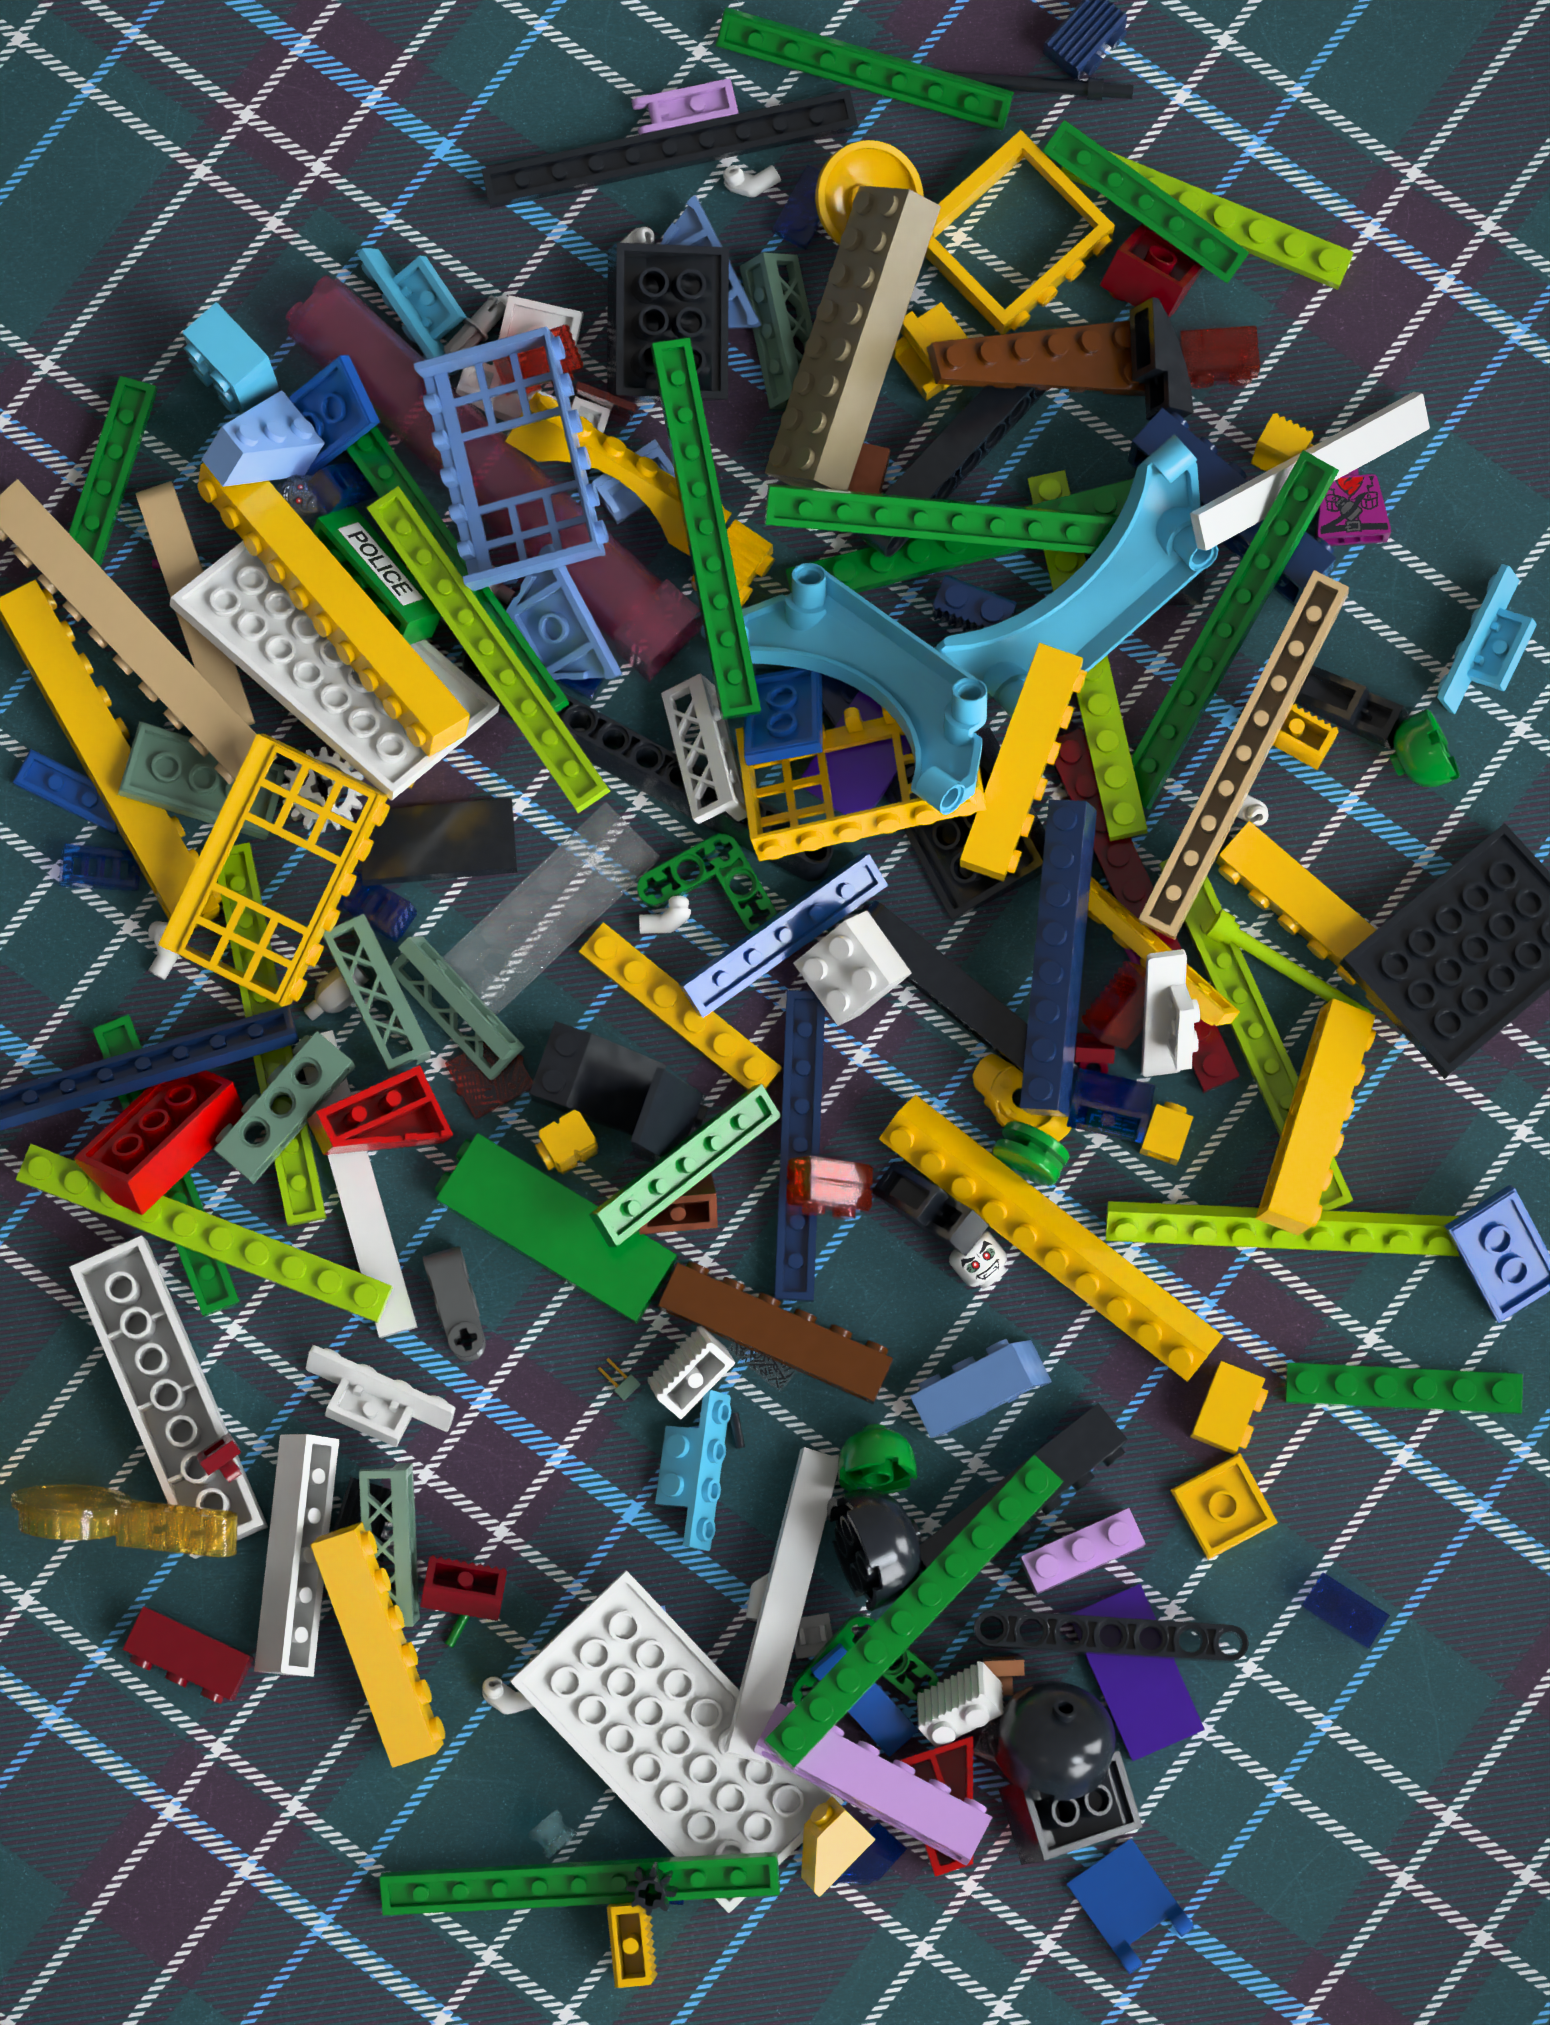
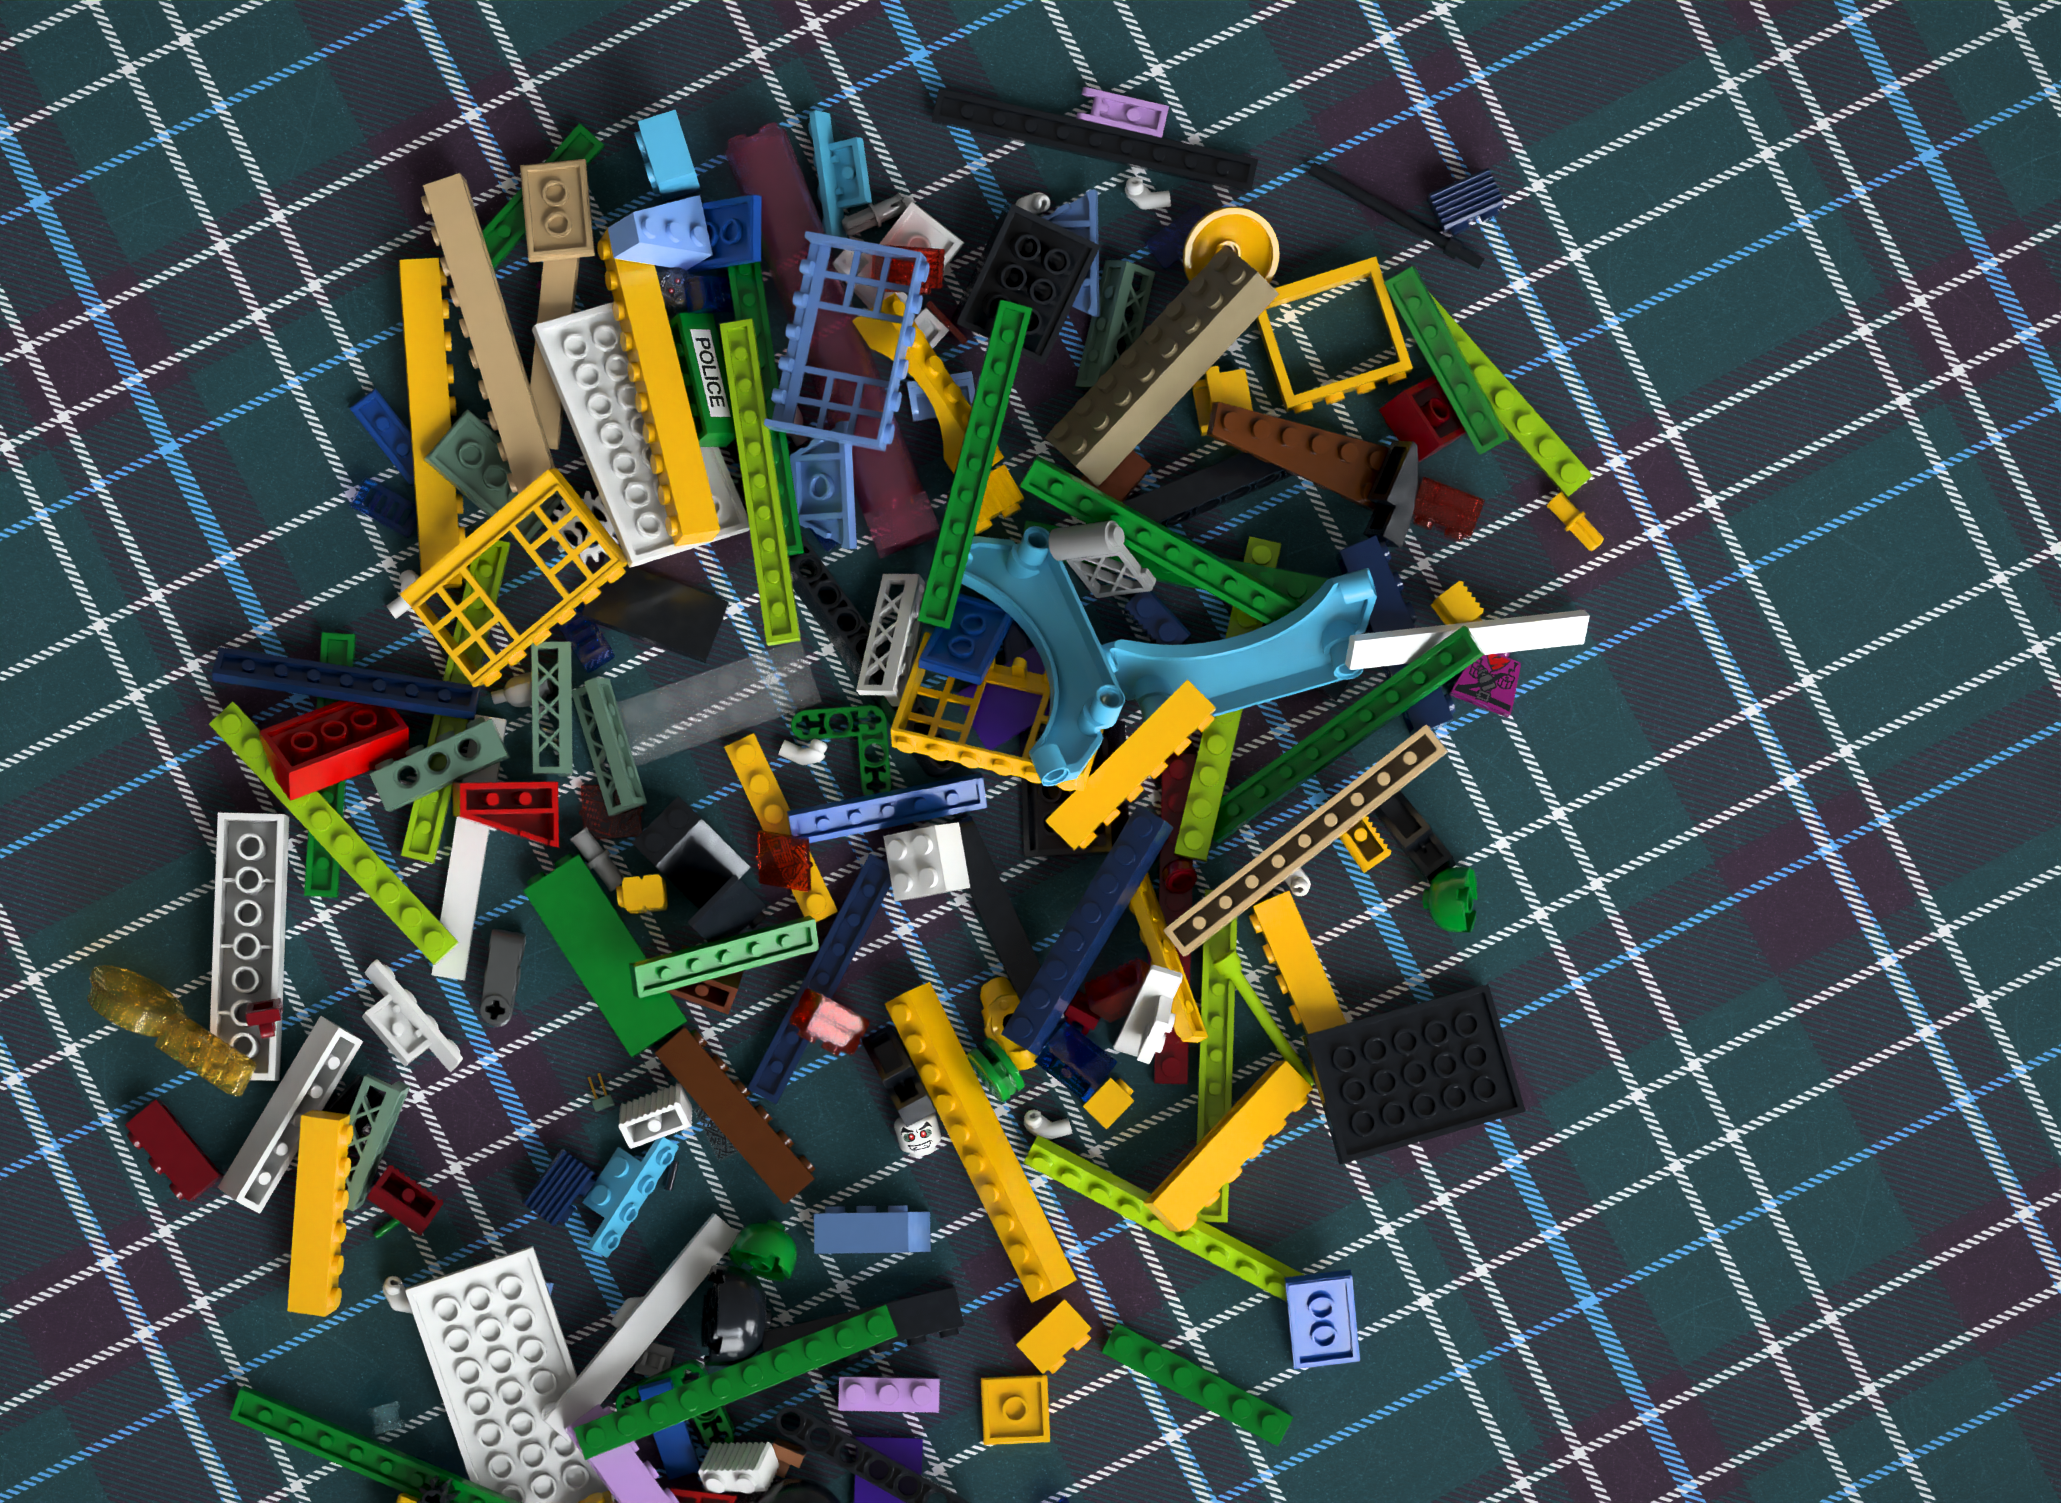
camera: 20 degrees right, 5 degrees up
green tile [716,7,1014,131] -> none
medium azure bracket [1437,564,1537,714] -> none
none -> tan tile [520,159,595,263]
none -> dark blue brick [522,1149,596,1226]
none -> light grey pin [570,827,626,892]
none -> clear red piece [755,830,813,892]
none -> white arm [1024,1109,1072,1140]
none -> light grey piece [1048,520,1156,598]
none -> dark red tile [1162,859,1197,893]
none -> yellow axle [1546,492,1604,551]

